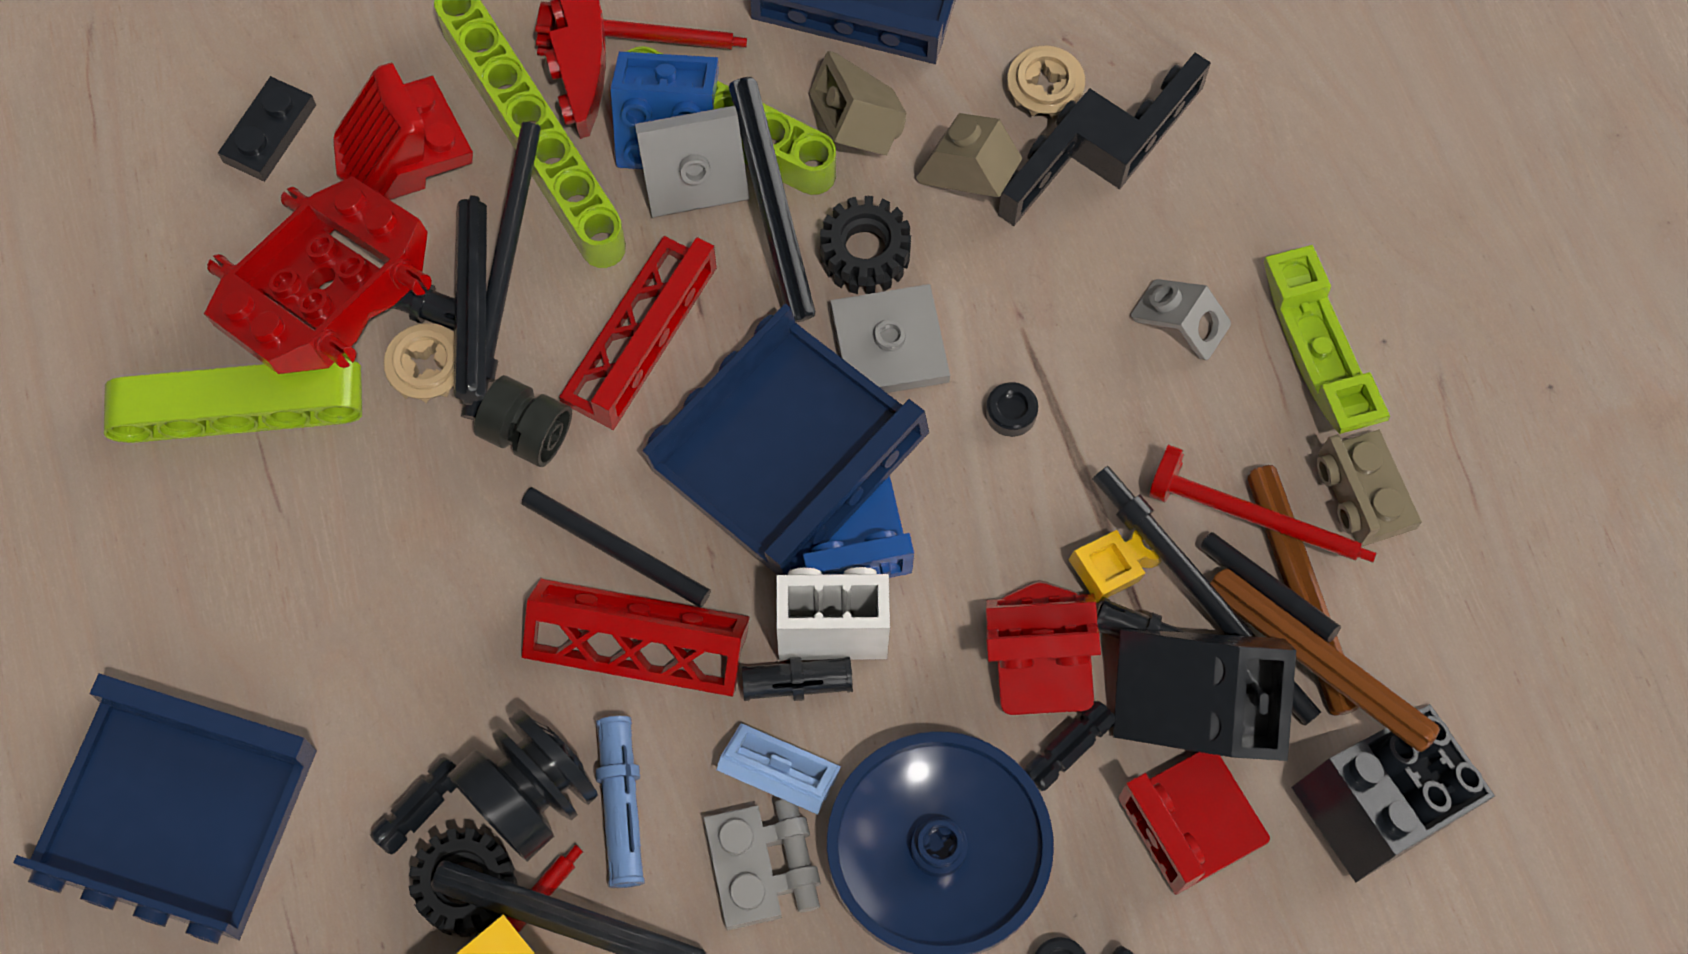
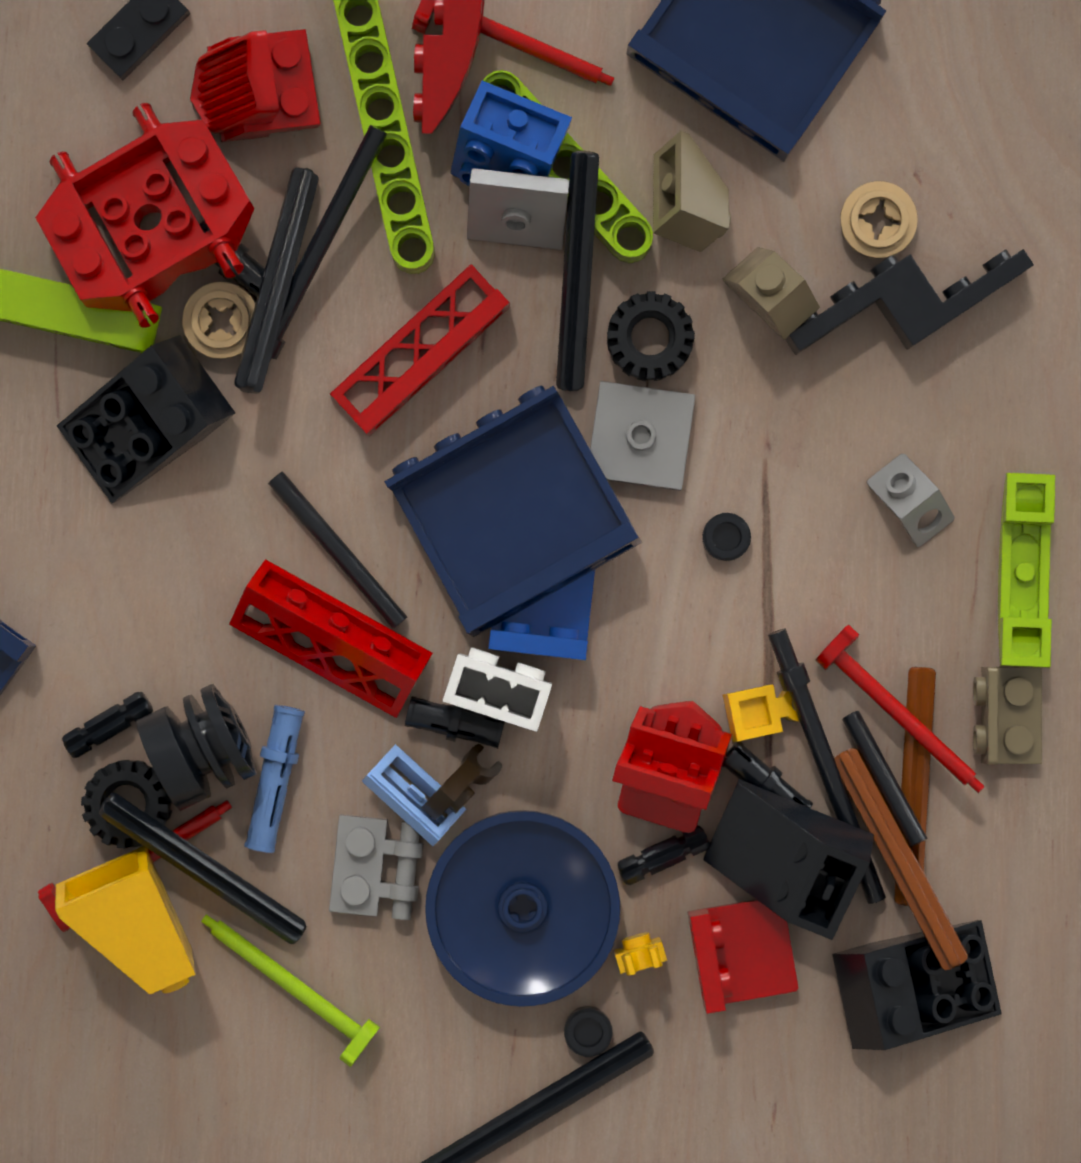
camera: 20 degrees right, 20 degrees up
pearl dark grey wheel [474,375,572,467] -> none
none -> black slope [57,335,235,503]
none -> dark brown plate [421,744,502,821]
none -> yellow plate [614,932,667,976]

